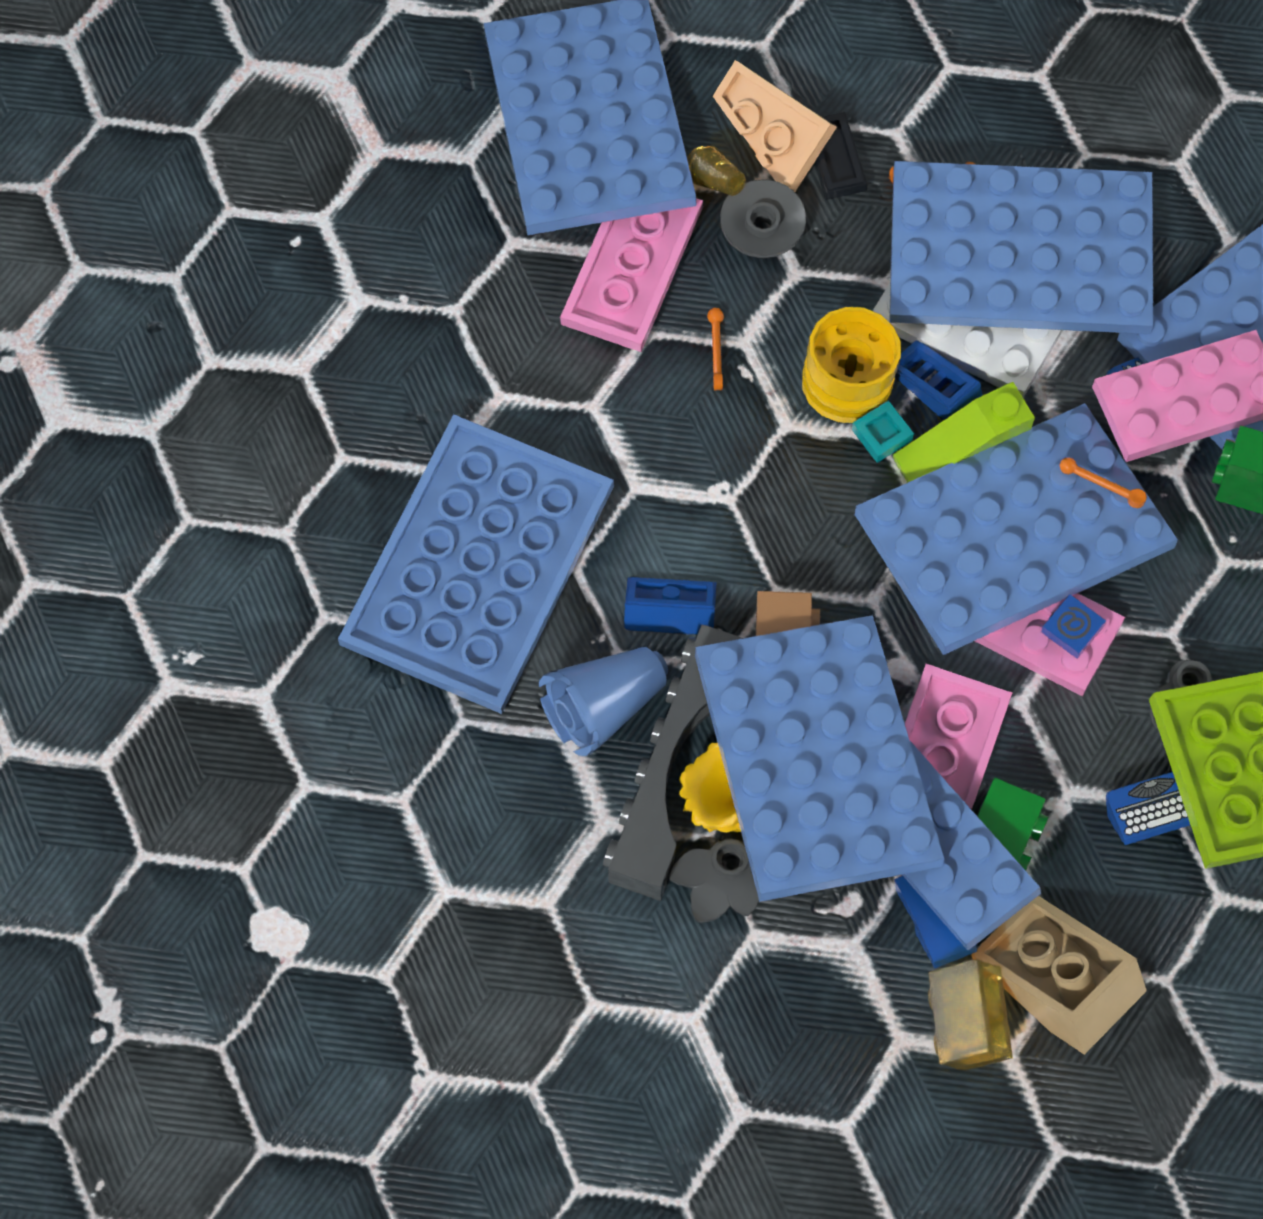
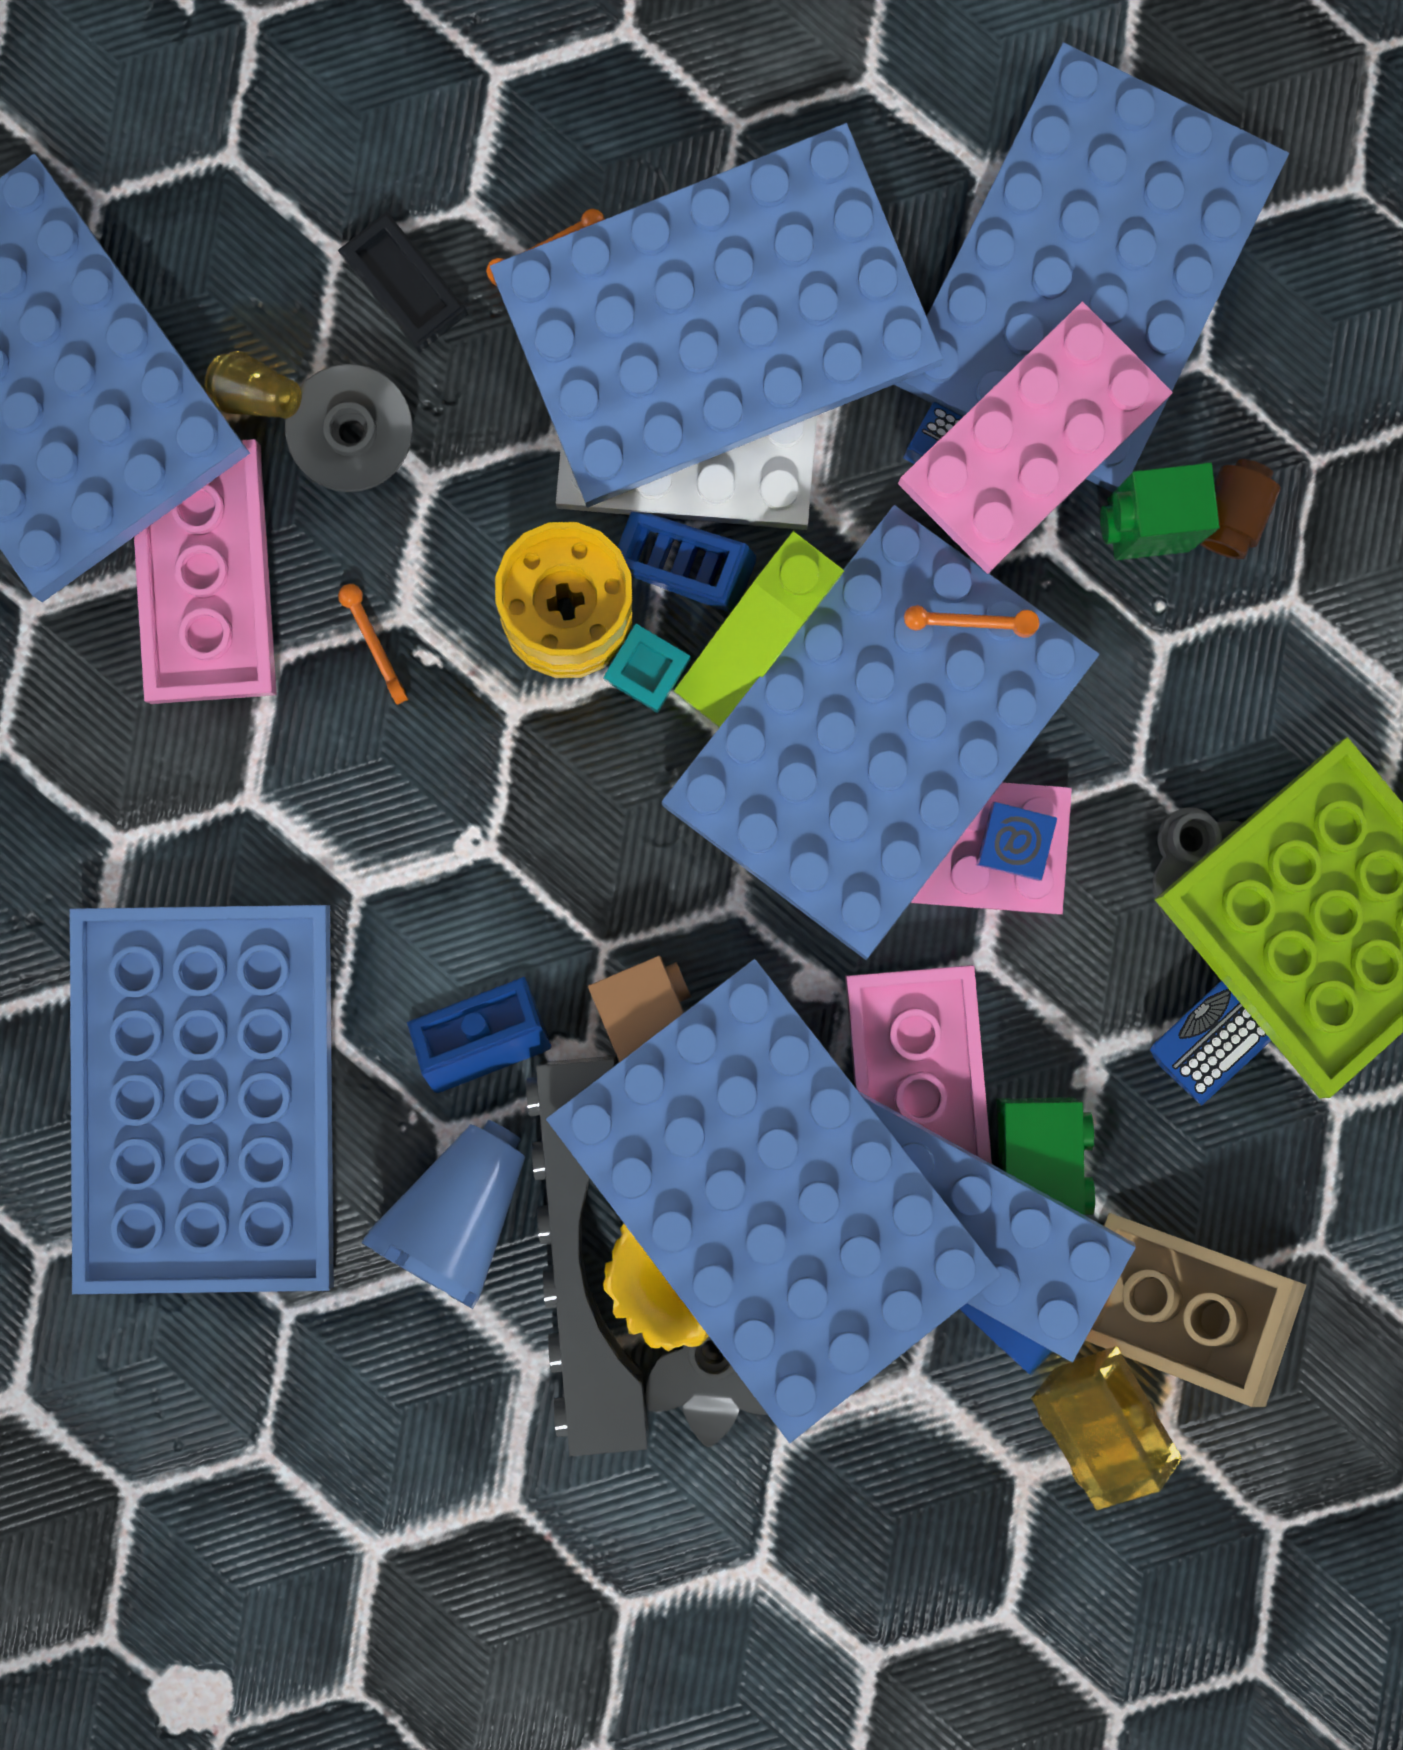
camera: 25 degrees left, 20 degrees up
light nougat wing [713,60,837,192] -> none

